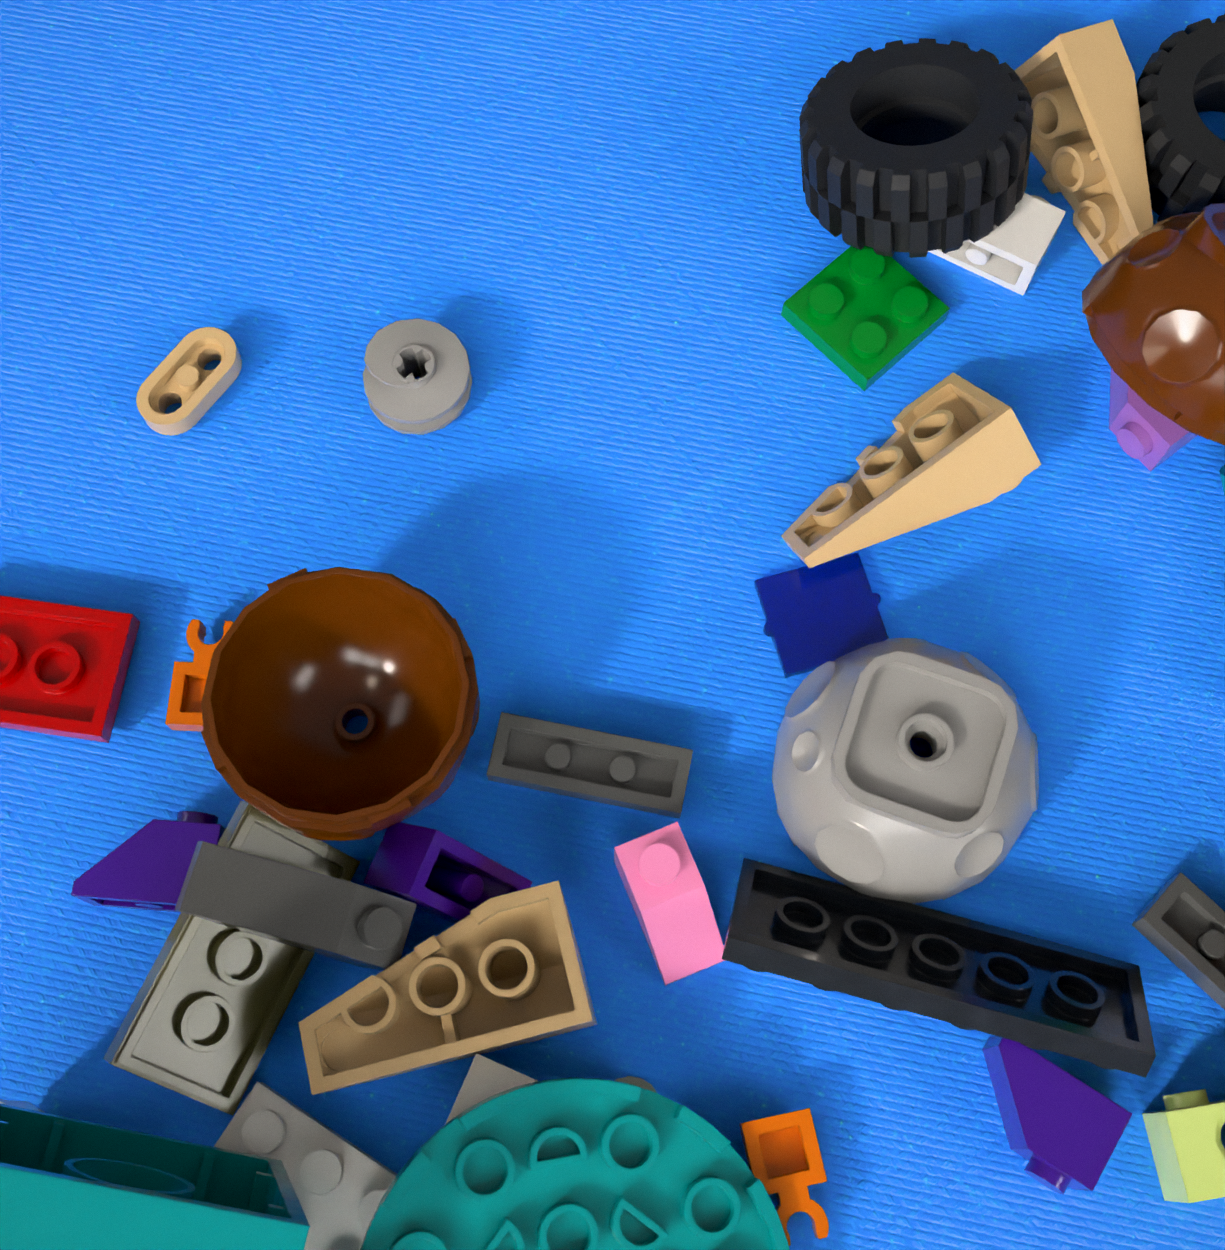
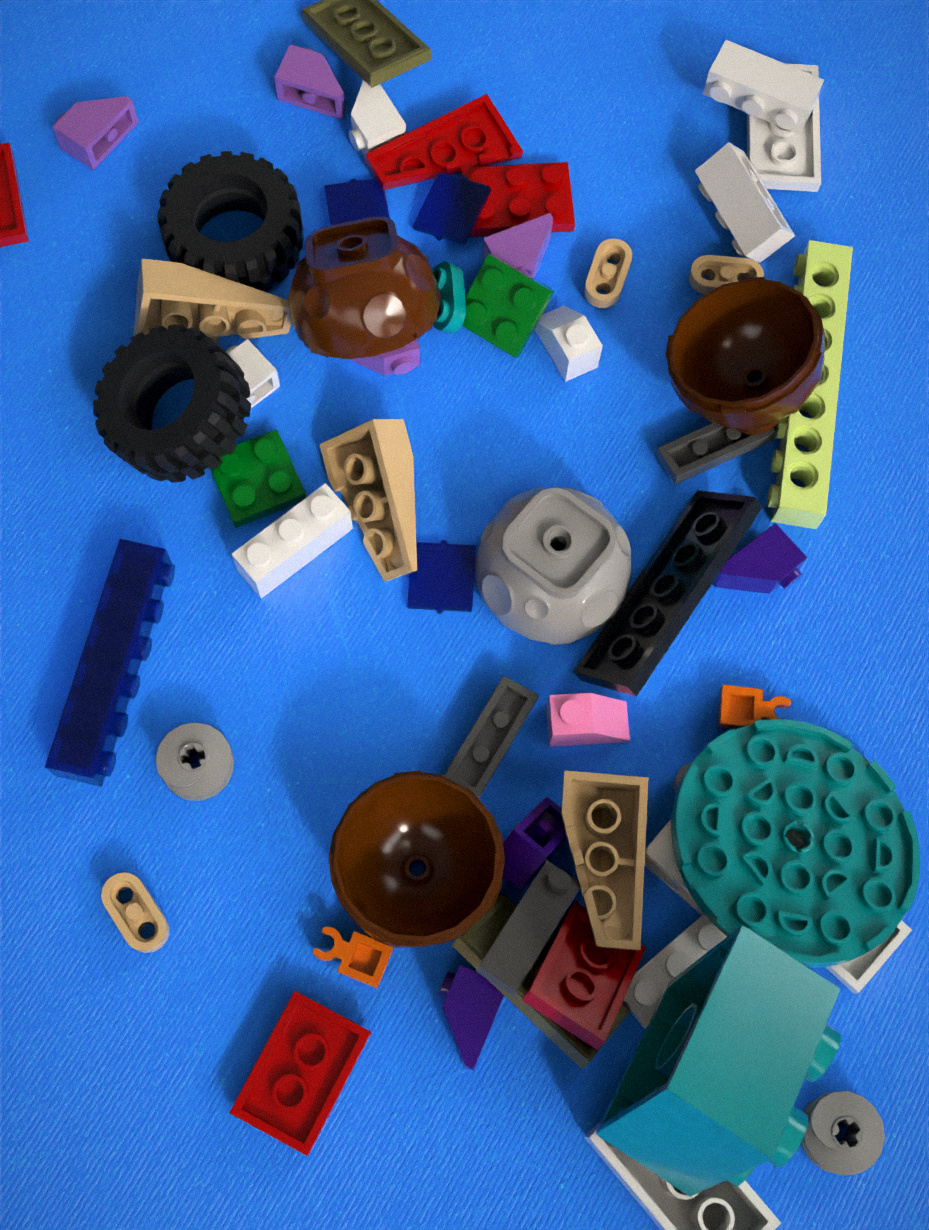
camera: 75 degrees left, 0 degrees up
none -> clear blue brick [45,539,175,787]
none -> white brick [231,483,353,599]
none -> red plate [522,900,646,1050]

